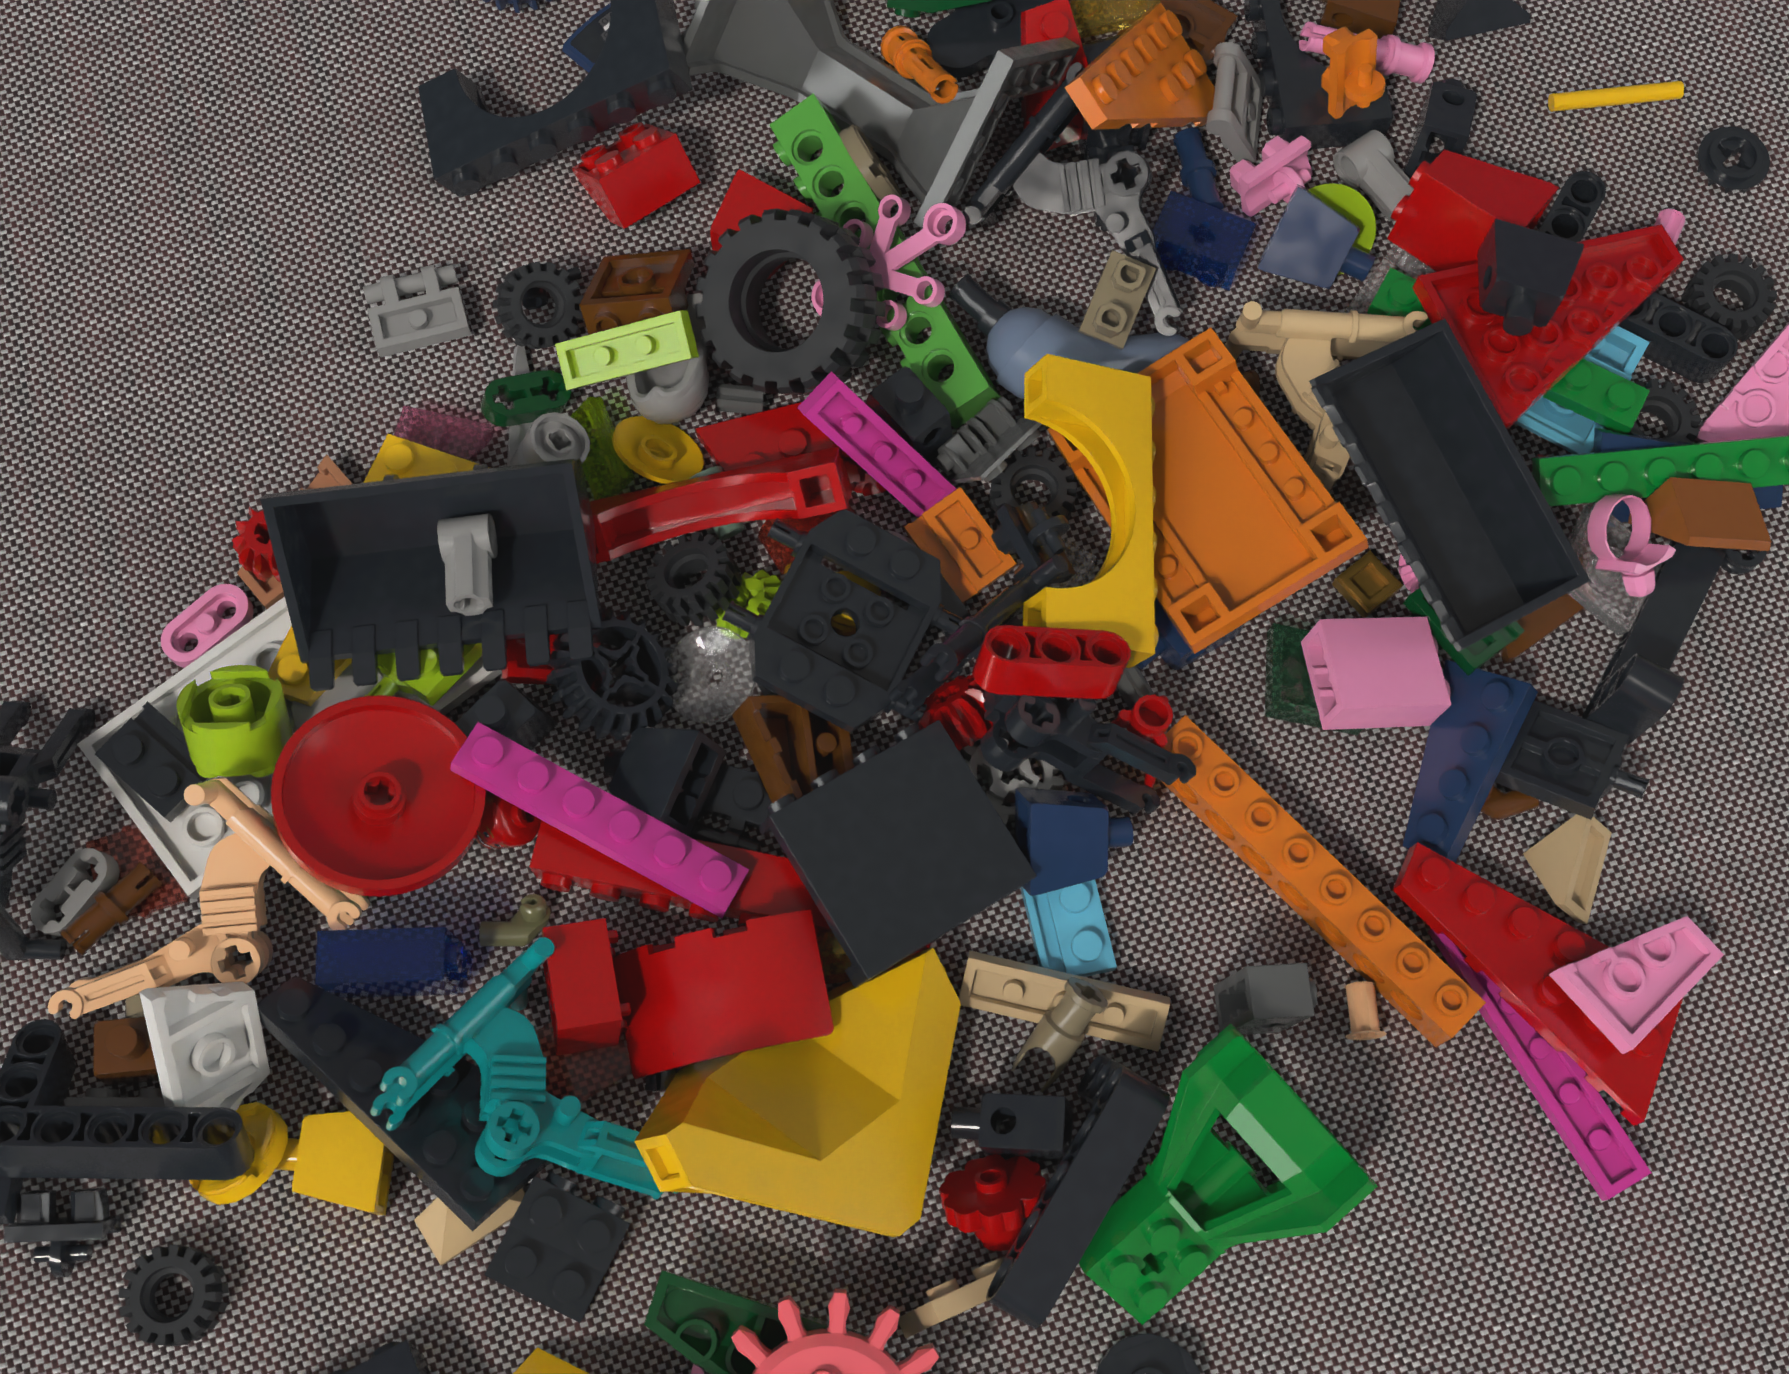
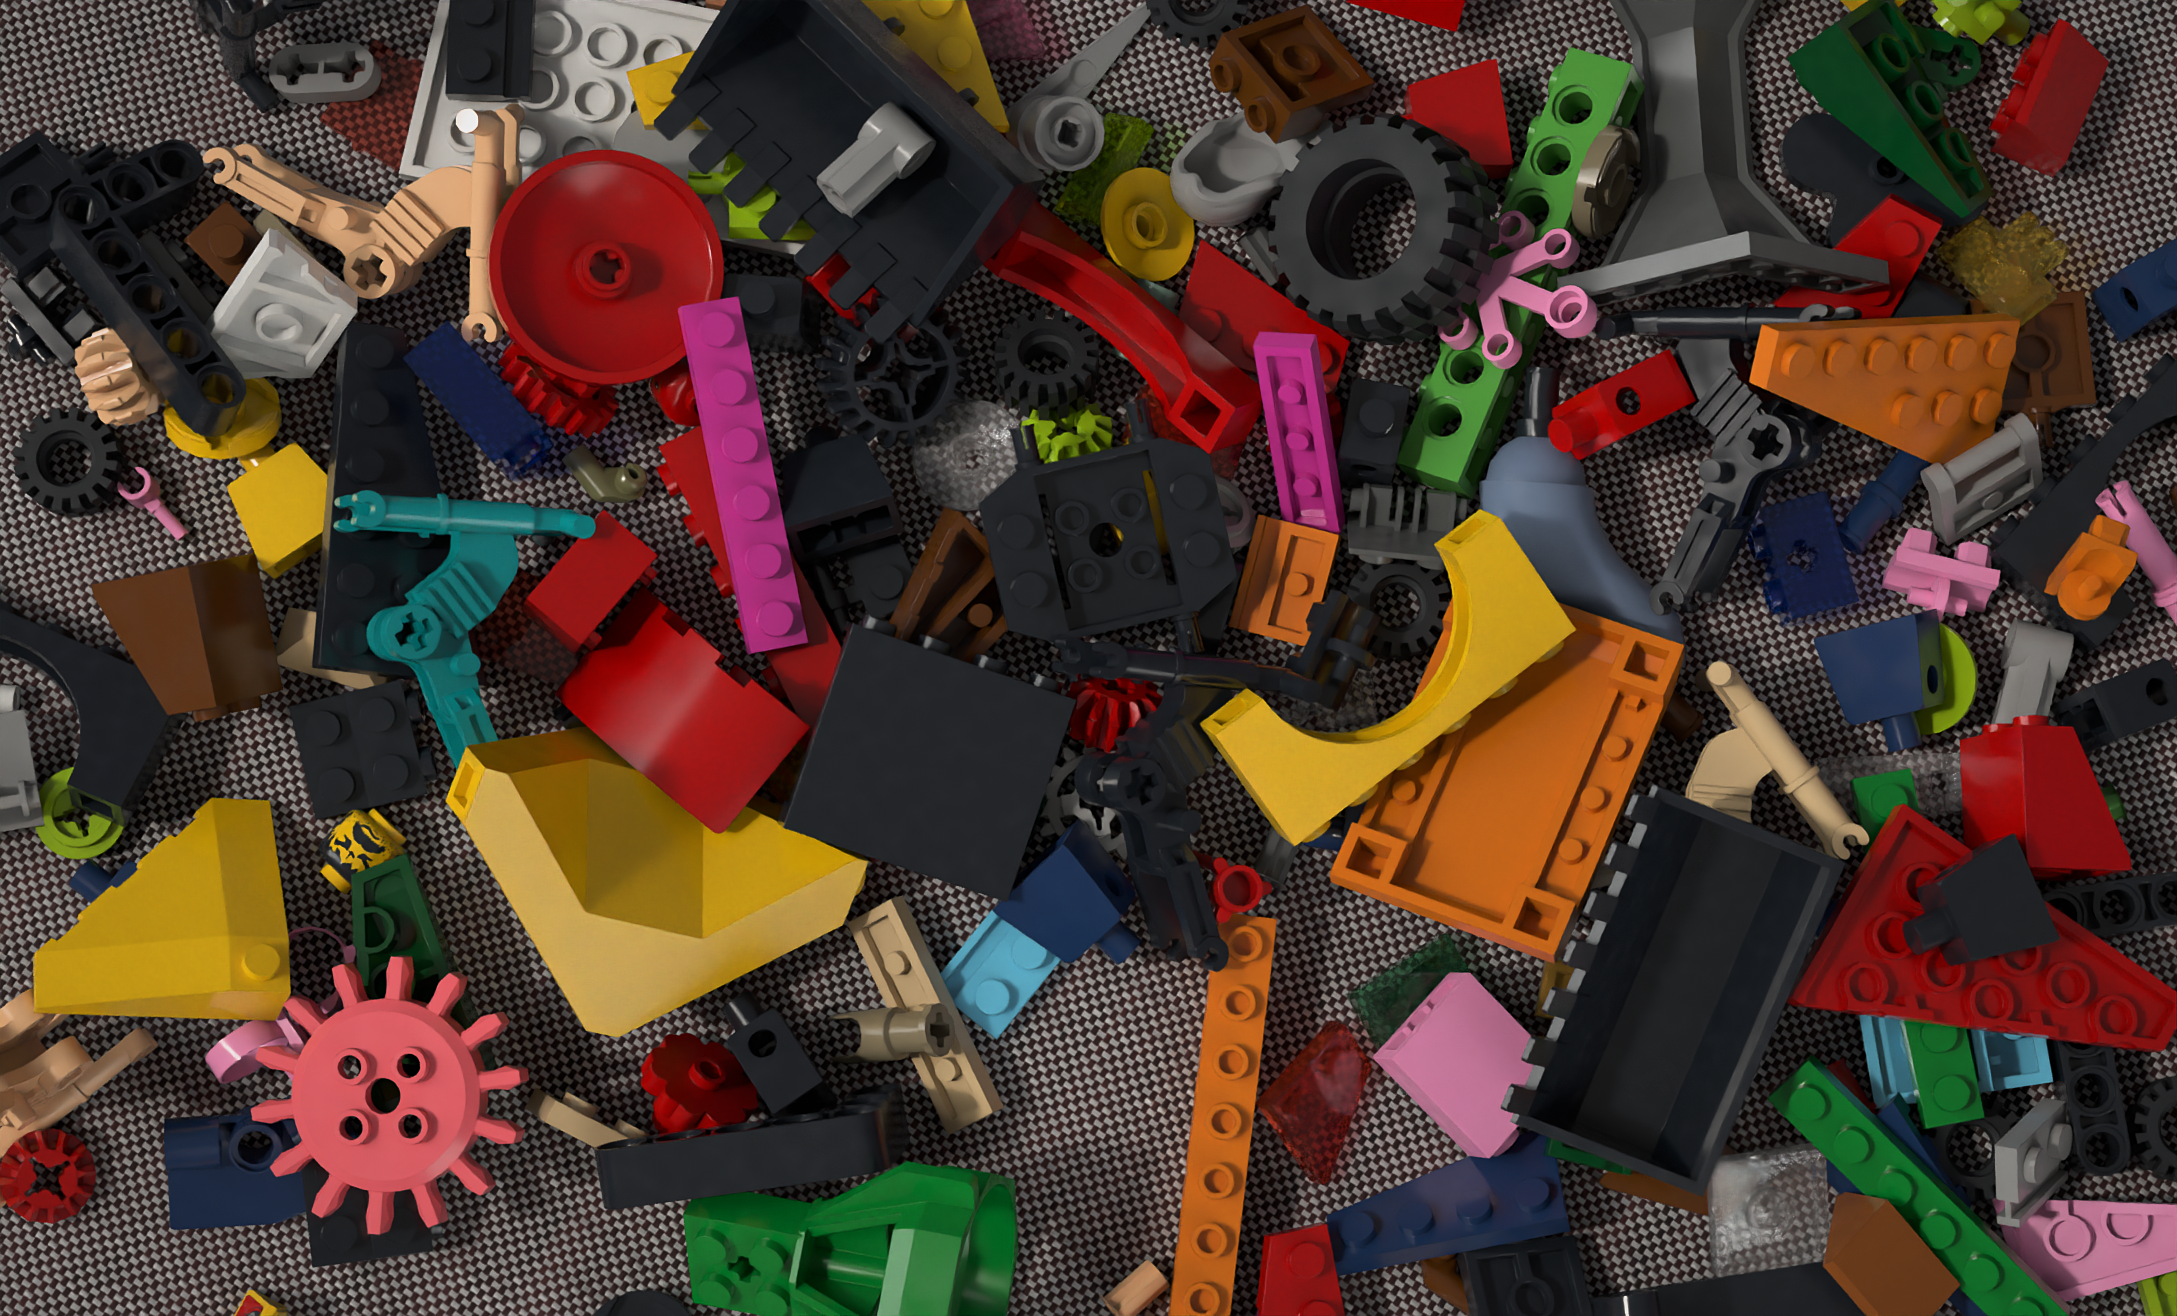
camera: 50 degrees right, 10 degrees up
reddish brown pin [59,861,163,956] -> none
lime brick [176,665,293,778] -> none
dark green beam [480,370,571,427] -> none
lime plate [555,310,699,390] -> none
orange pin [880,25,958,104] -> none
red beam [973,625,1131,699] -> none
dark tan hips [1078,250,1156,350] -> none
dark grey brick [1214,963,1317,1035] -> none
bright pink piece [1587,494,1676,597] -> none
none -> light nougat gear [75,327,164,427]
none -> reddish brown slope [91,553,283,722]
none -> bright pink hand [117,467,189,541]
none -> yellow head [319,808,407,895]
none -> red gear [498,341,619,438]
none -> clear red wing [1255,1020,1372,1185]
none -> red torso [1548,349,1696,460]
none -> light grey plate [1994,1098,2073,1228]

